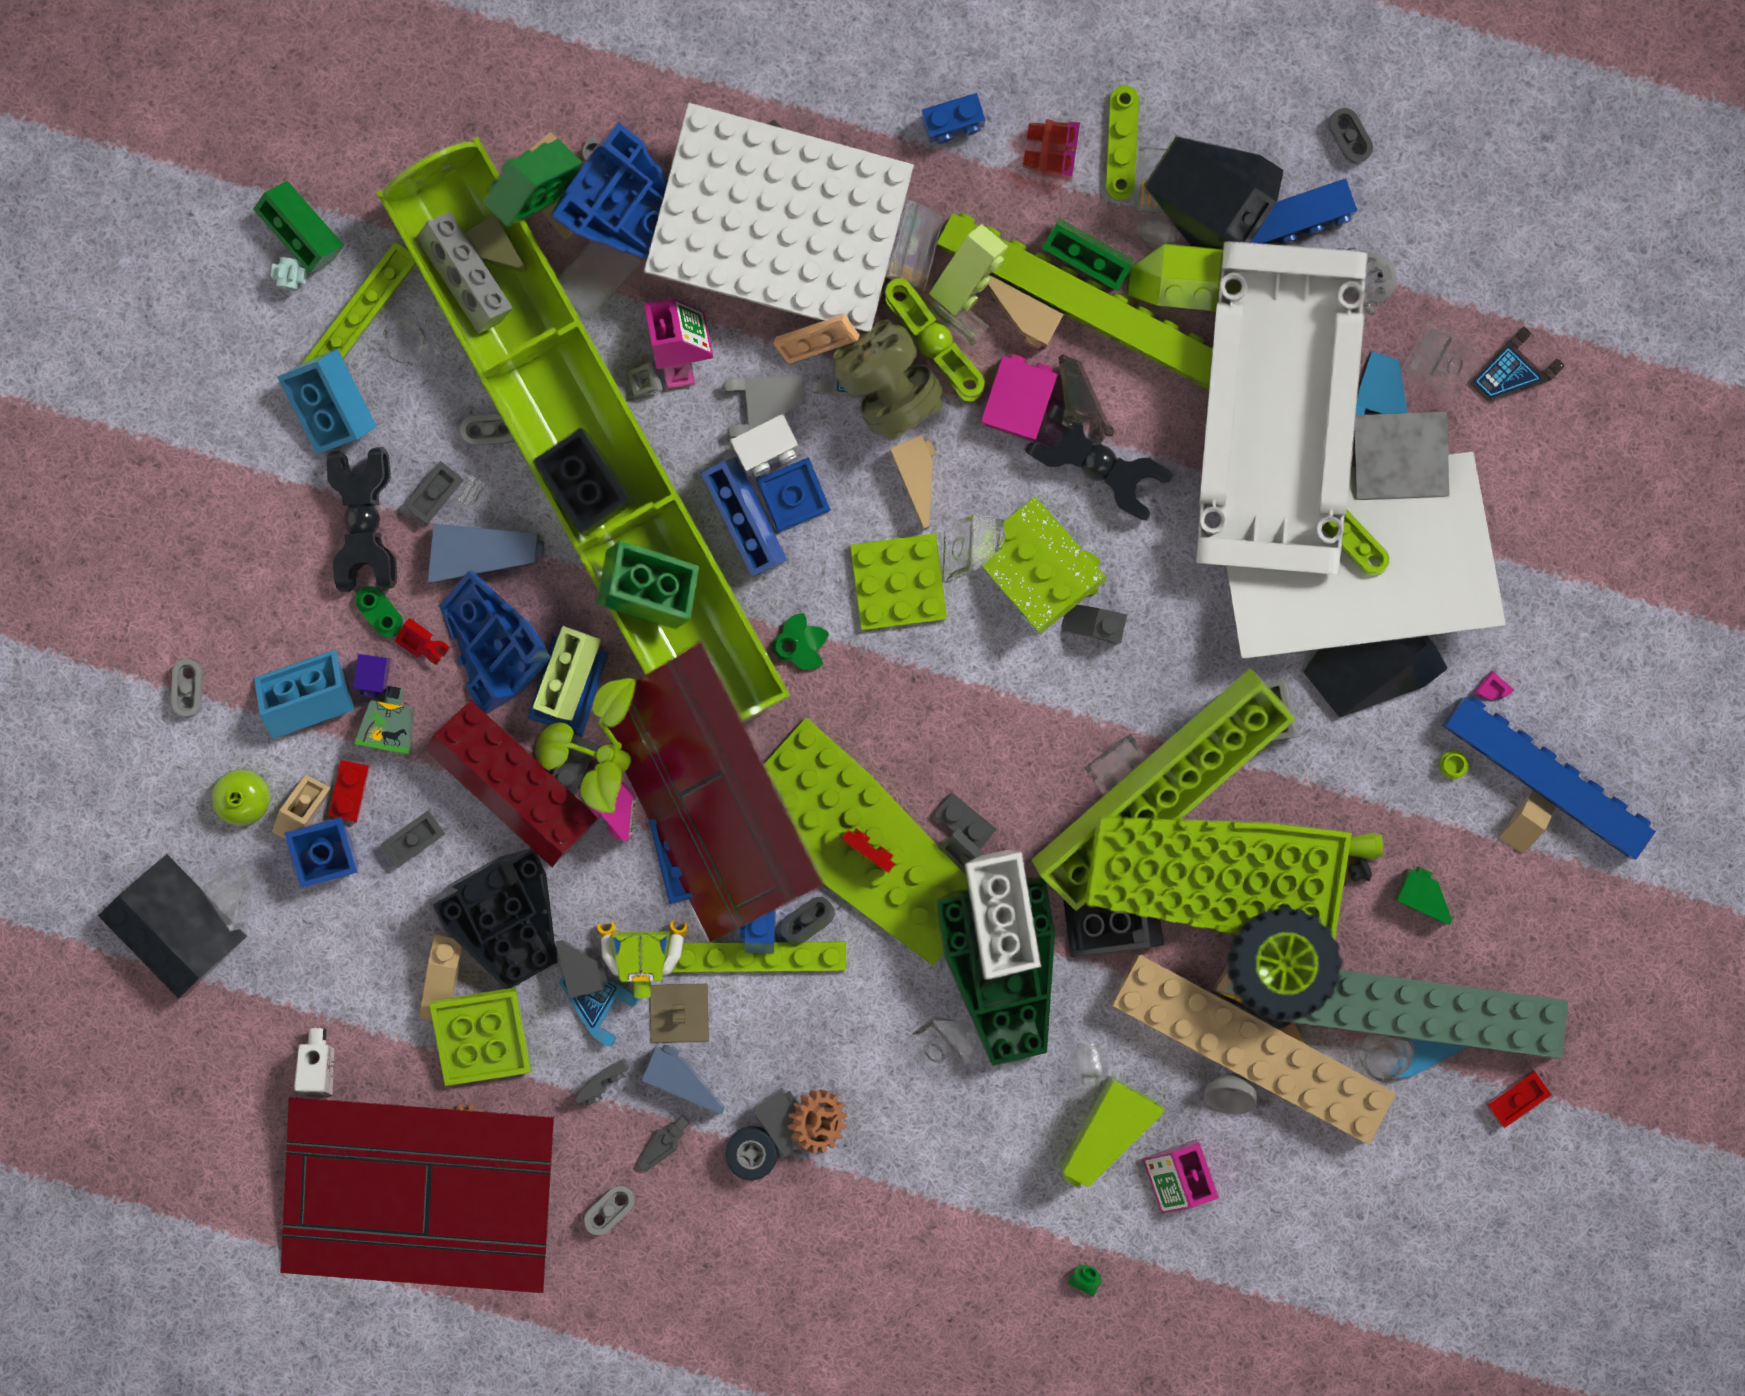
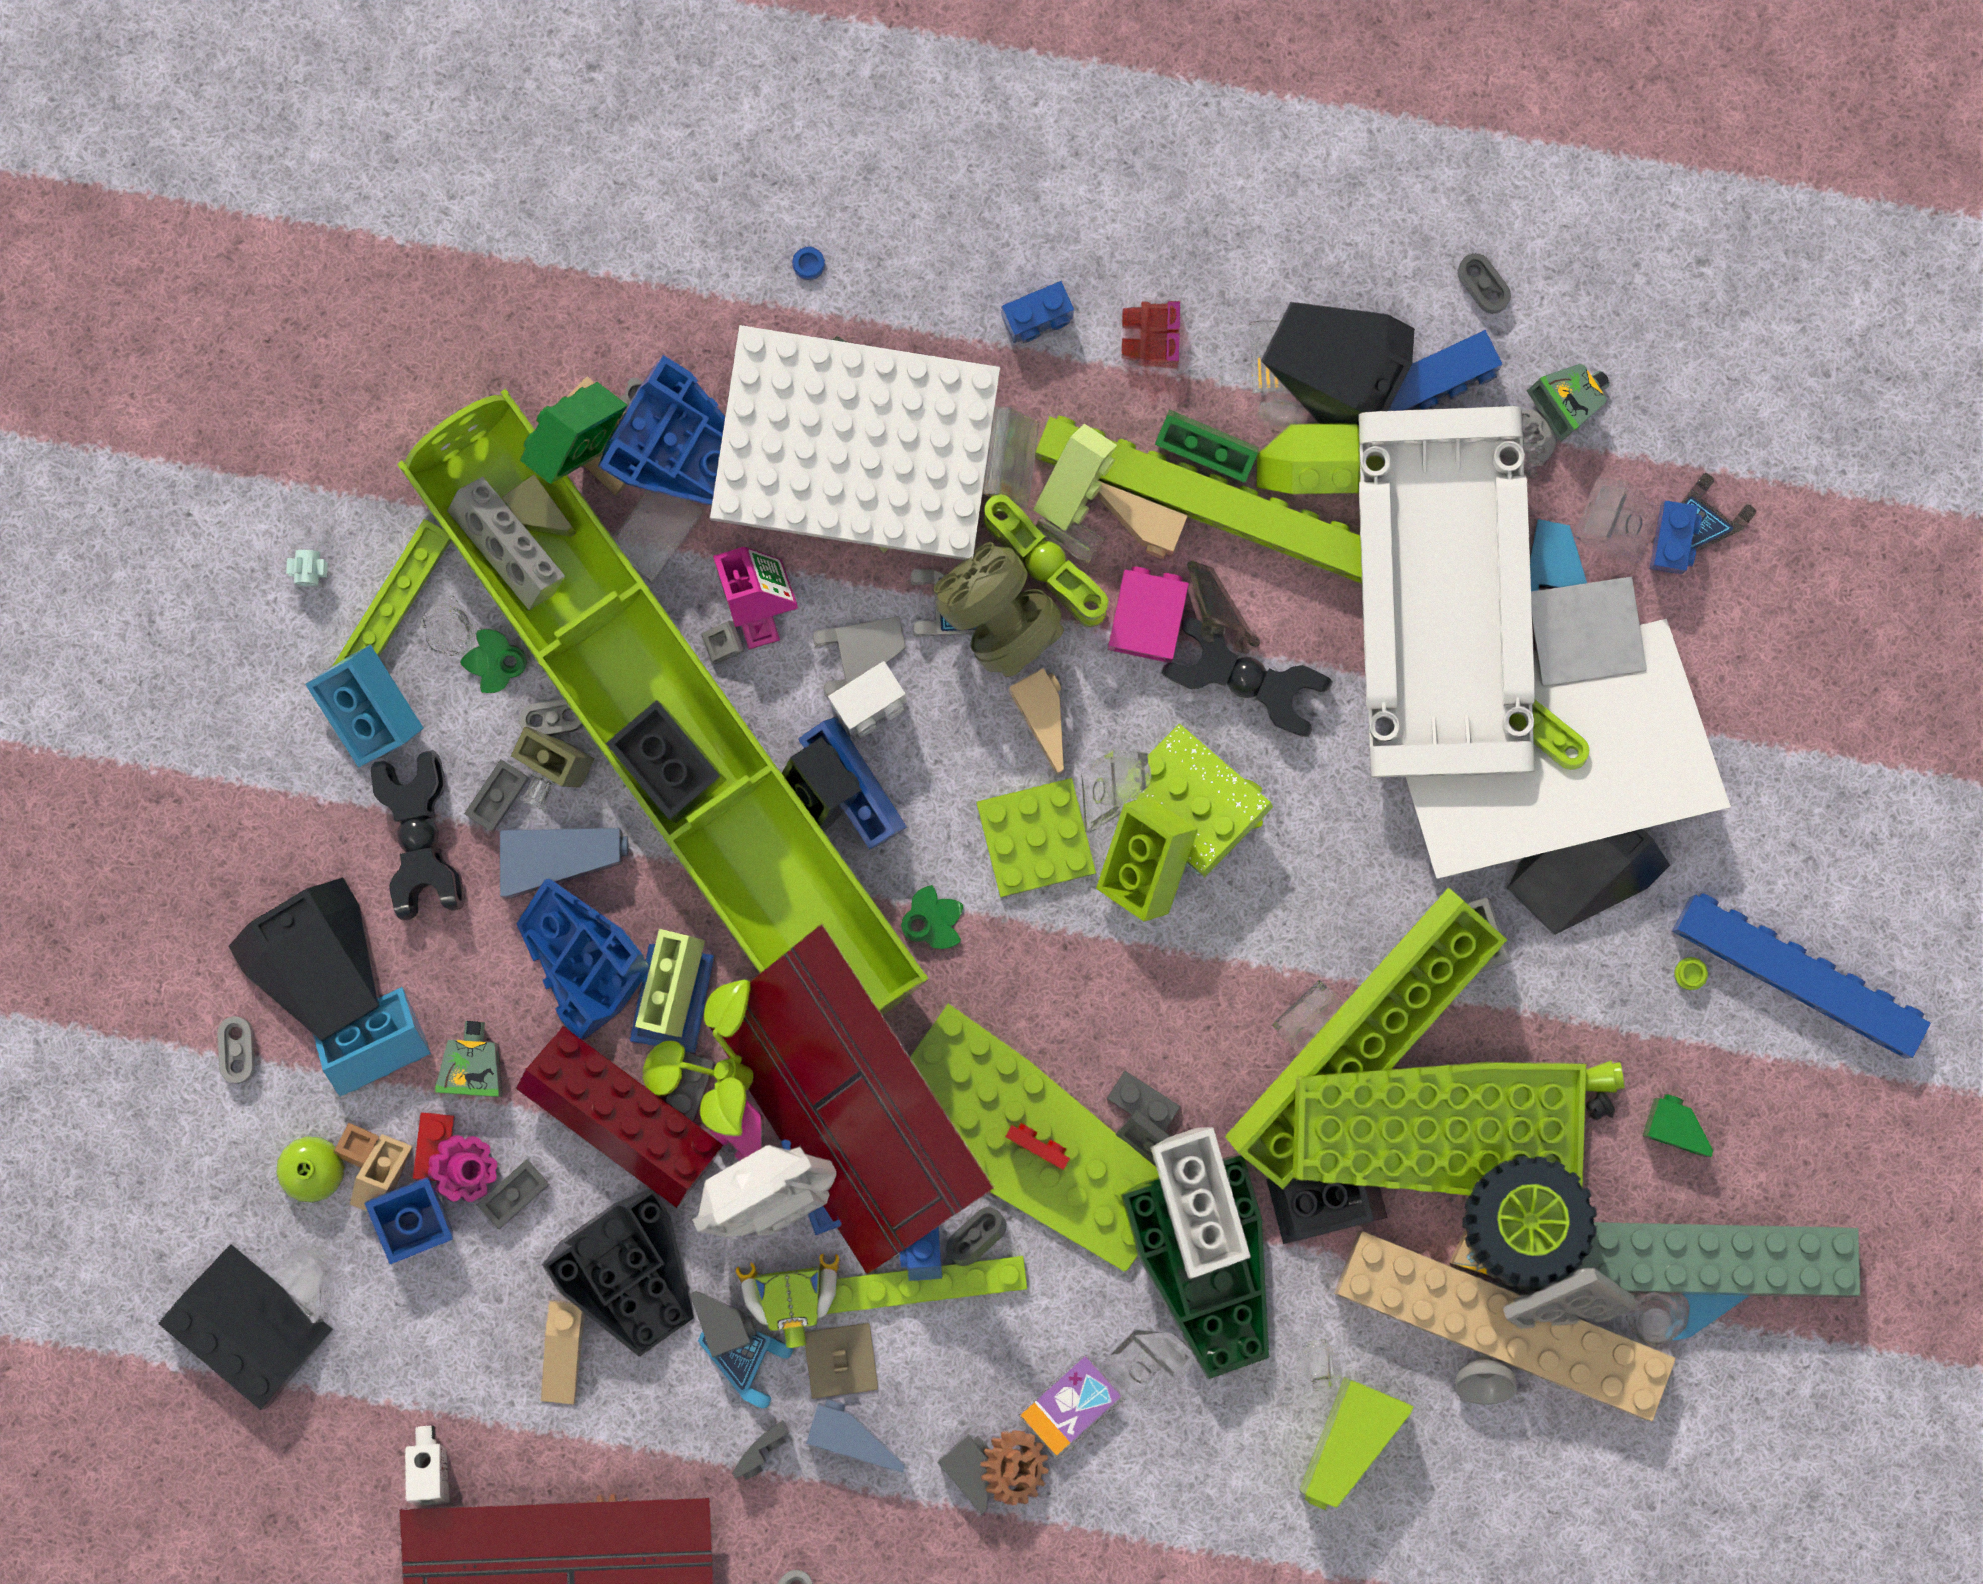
camera: 10 degrees left, 5 degrees down
green brick [253,180,344,274] -> none
dark purple brick [353,654,391,698] -> none
green plate [355,586,404,637] -> none
red plate [394,618,449,665] -> none
lime plate [429,987,532,1086] -> none
green brick [596,540,699,629] -> none
dark grey piece [637,1115,690,1172] -> none
black wheel [725,1126,778,1181] -> none
blue tile [756,457,831,533] -> none
light nougat tile [773,314,860,364] -> none
dark grey slope [1063,605,1127,644] -> none
lime plate [1106,85,1139,201] -> none
dark pink slope [1142,1139,1219,1214] -> none
dark pink tile [1473,671,1514,700] -> none
red plate [1486,1071,1552,1128] -> none
tan slope [1499,790,1556,854] -> none
none -> black wedge [228,877,380,1041]
none -> medium nougat plate [334,1123,379,1168]
none -> dark pink plant [428,1135,497,1202]
none -> green plate [460,629,527,693]
none -> olive slope [511,727,595,788]
none -> white piece [692,1145,837,1237]
none -> black slope [782,737,862,832]
none -> blue tile [792,247,825,280]
none -> piece [1018,1353,1127,1461]
none -> lime brick [1096,797,1198,922]
none -> light grey plate [1503,1268,1638,1329]
none -> sand green torso [1527,364,1610,442]
none -> blue brick [1649,500,1702,575]

